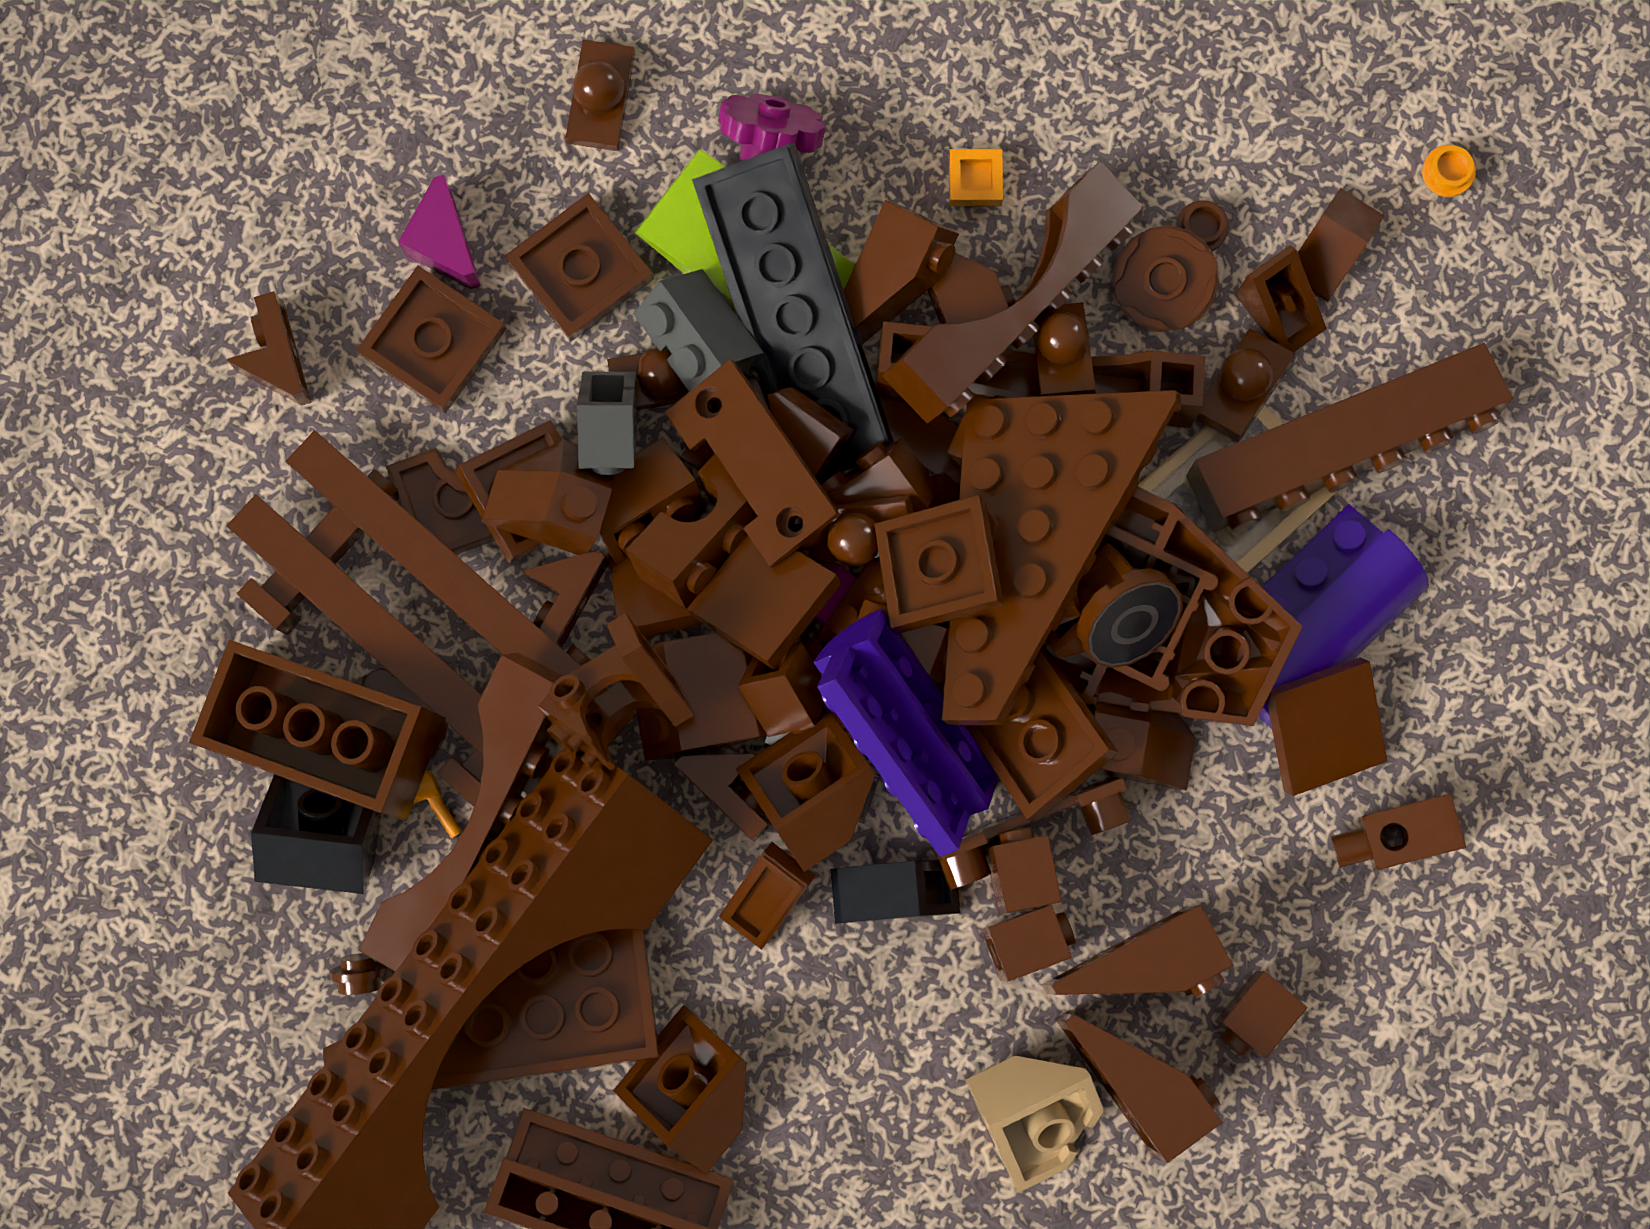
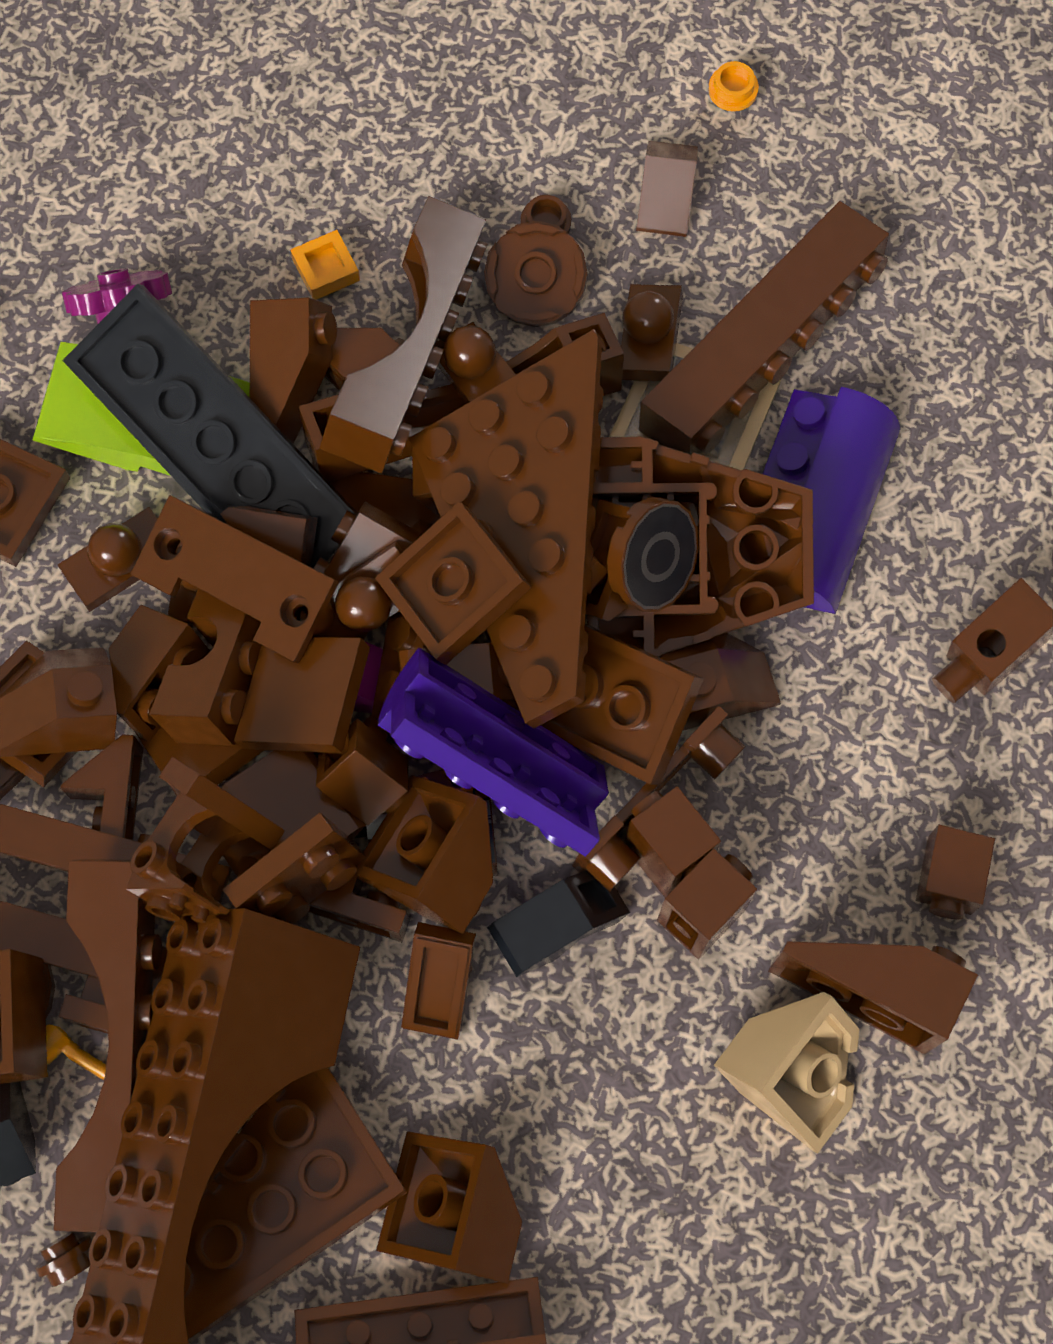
camera: 25 degrees left, 10 degrees down
dark grey piece [577,372,637,475] -> none
dark grey piece [633,269,764,392] -> none
reddish brown slope [1042,905,1233,997] -> none
reddish brown slope [1235,245,1327,353] -> none
reddish brown tile [1266,657,1388,796] -> none
none -> reddish brown plate [223,813,366,924]

